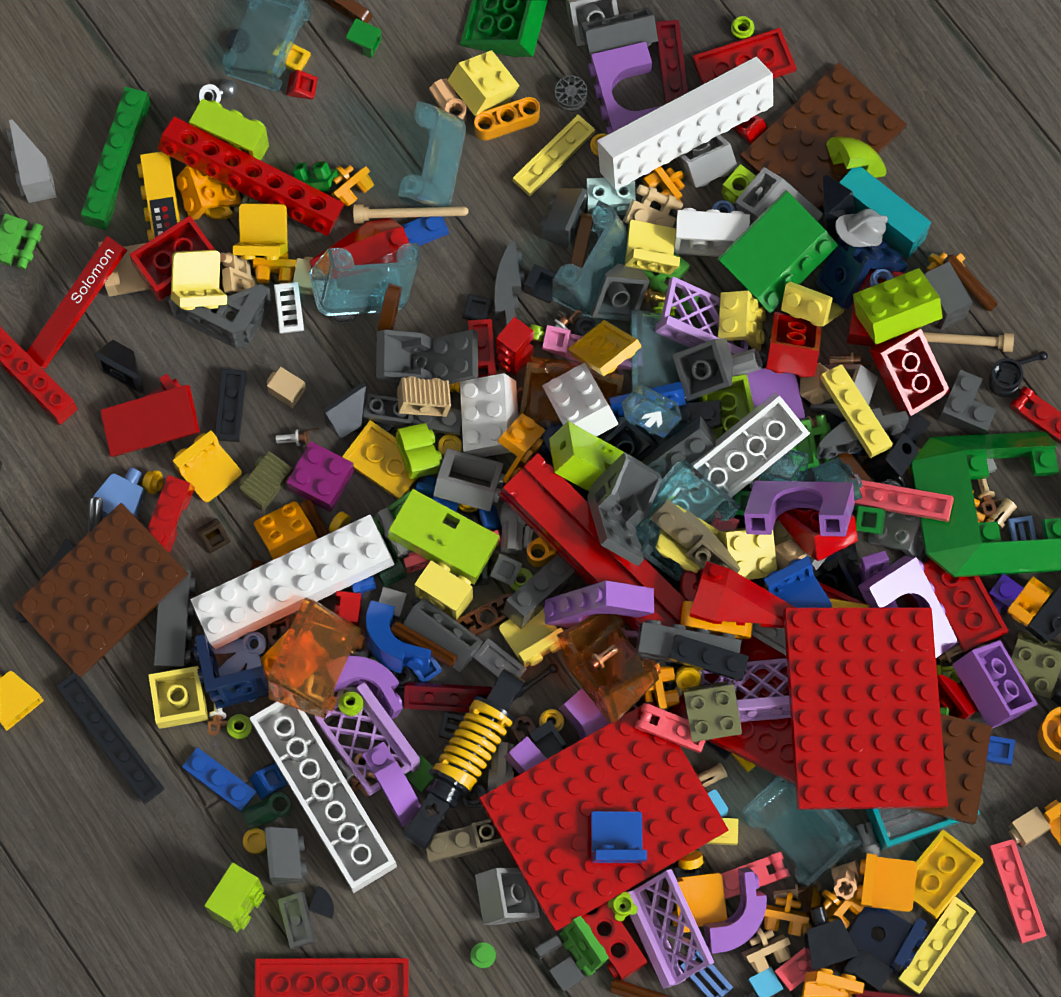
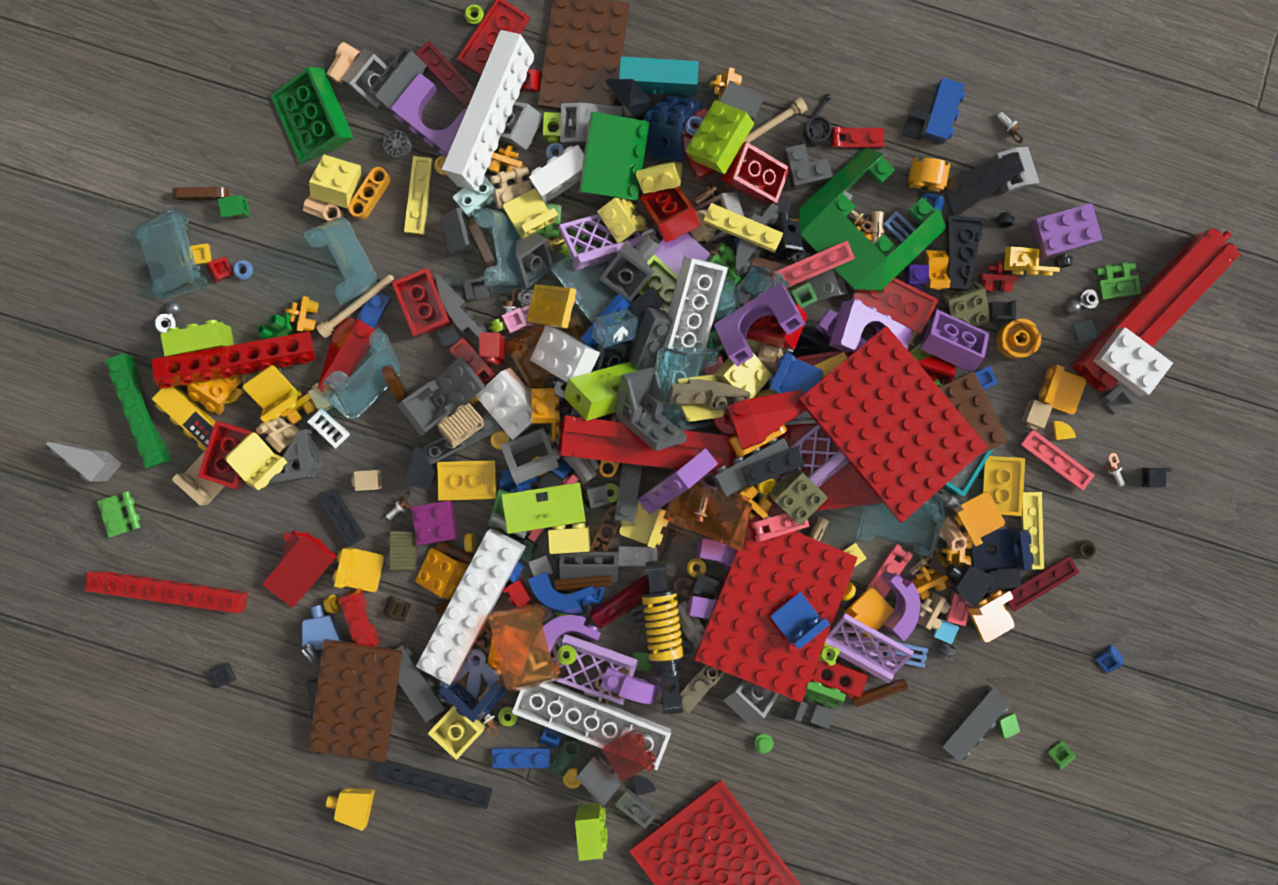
camera: 30 degrees left, 15 degrees up
red tile [26,236,128,369] -> none
black slope [94,340,144,394] -> none
lime brick [396,423,442,479] -> none
medium azure tile [708,789,728,817] -> none
lime brick [826,137,886,178] -> none
light grey piece [835,209,888,247] -> none
reddish brown axle [943,254,998,311] -> none
none -> medium blue plate [233,260,253,280]
none -> red brick [392,268,452,338]
none -> clear red bracket [603,728,657,781]
none -> yellow tile [1052,421,1076,440]

